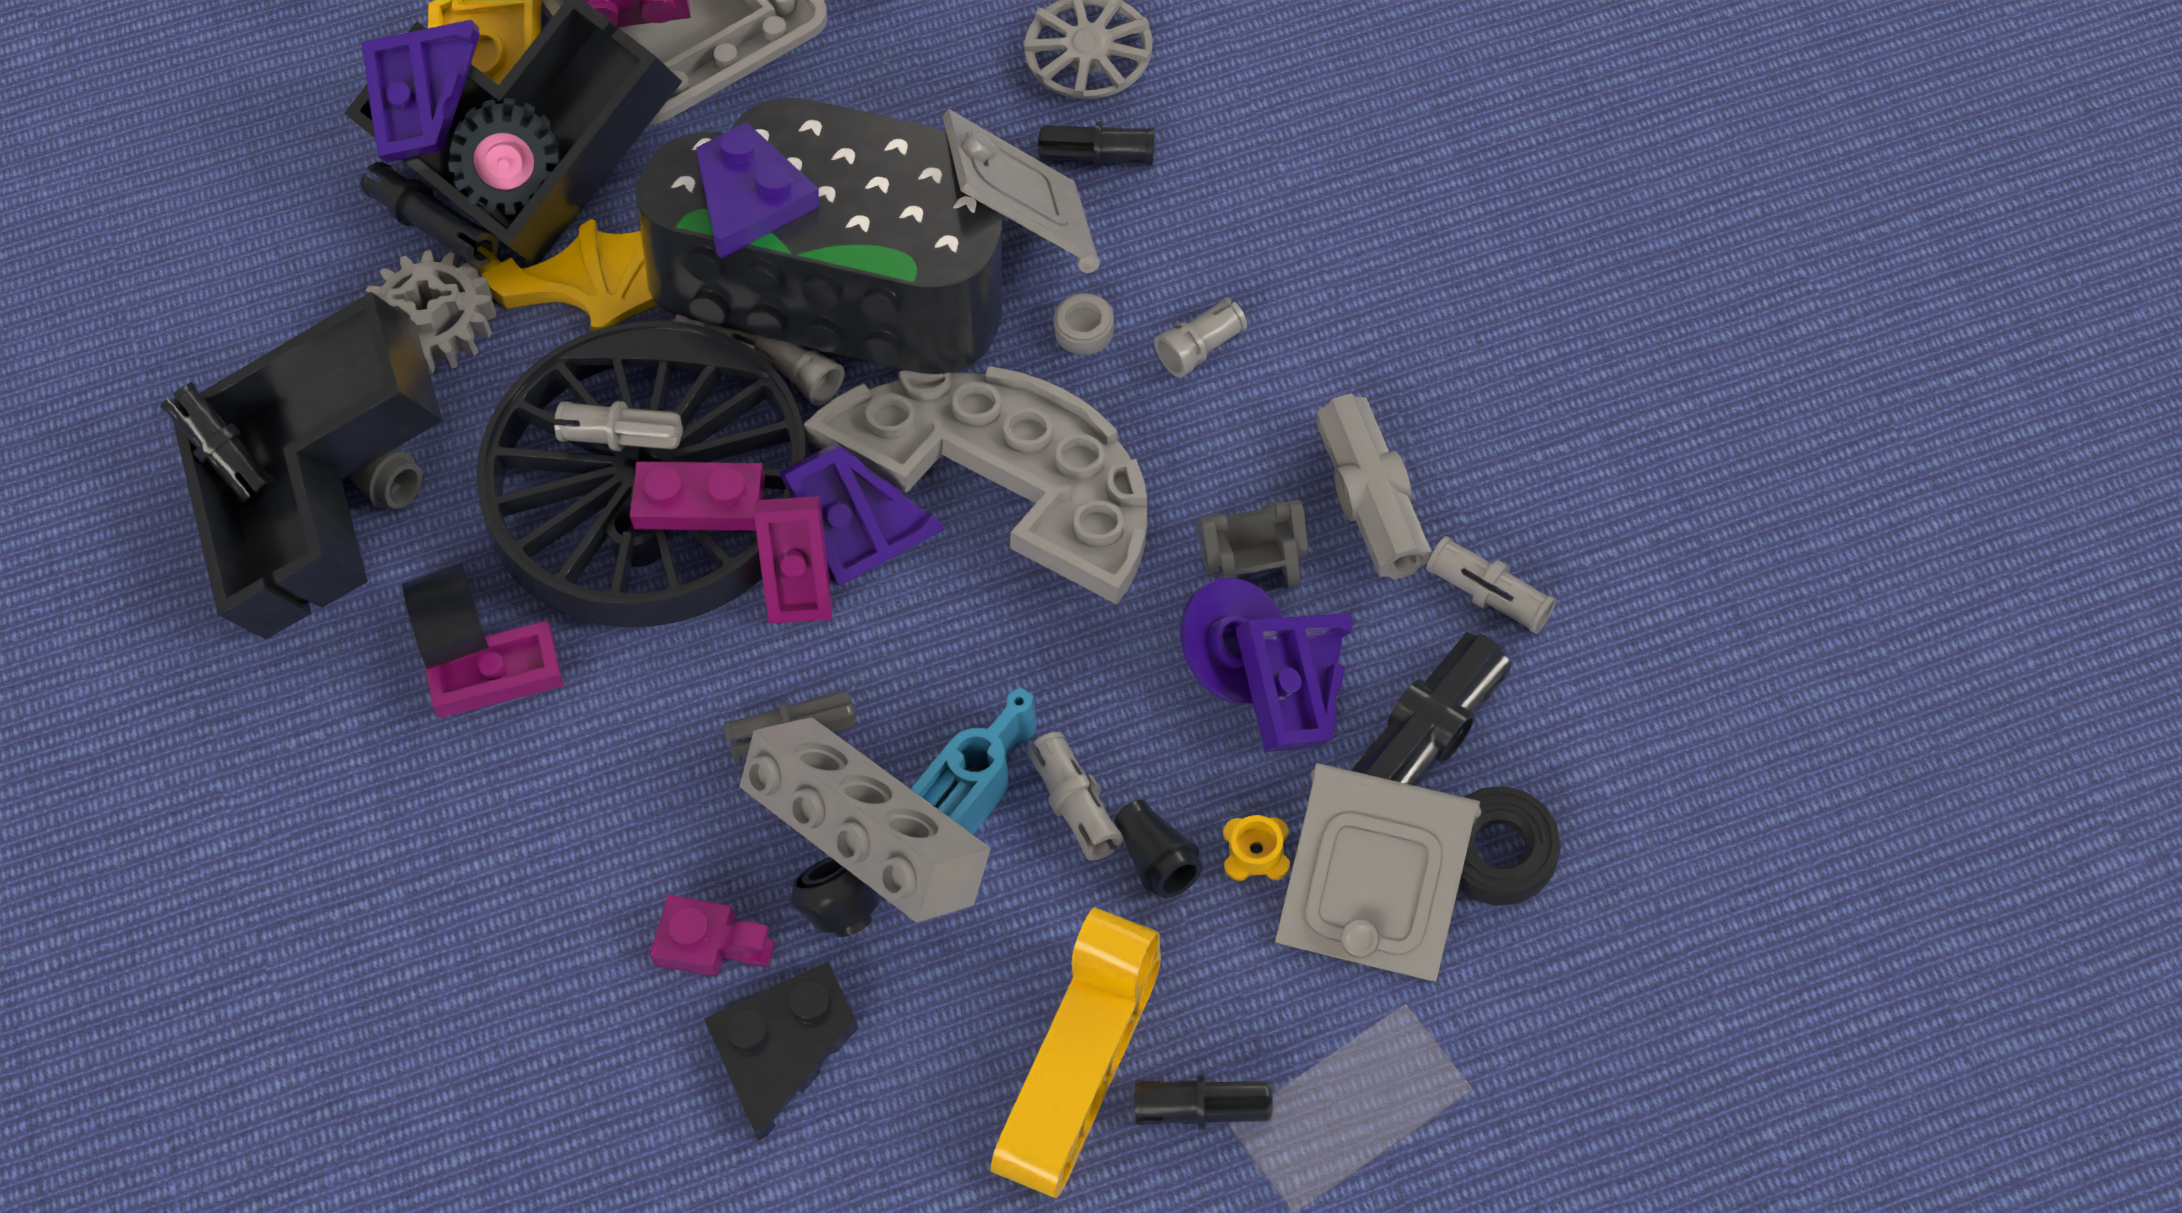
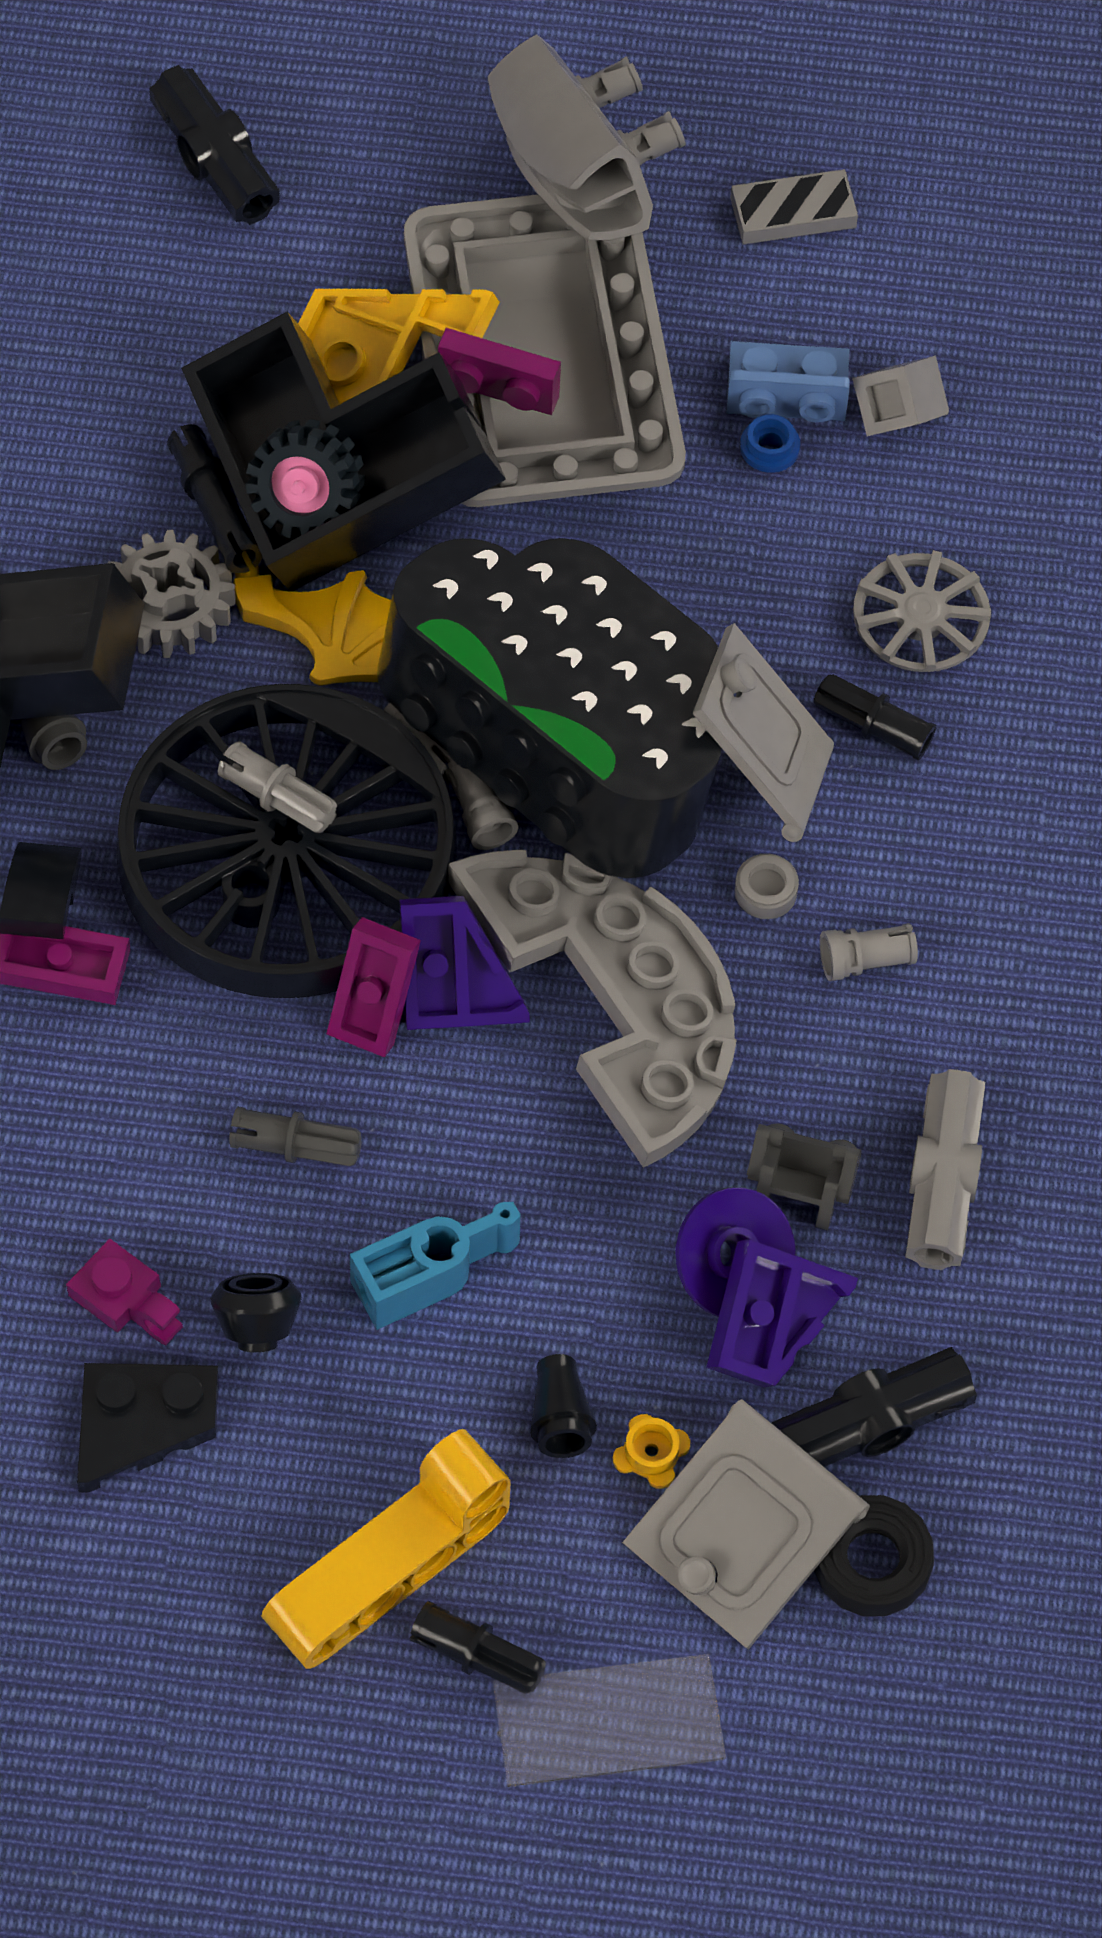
camera: 20 degrees right, 0 degrees up
dark purple wing [361,20,480,162] -> none
magenta plate [630,462,765,531] -> none
dark purple wing [696,122,820,258] -> none
light grey brick [739,717,991,923] -> none
light grey pin [1026,732,1124,861] -> none
light grey pin [1426,536,1557,634] -> none

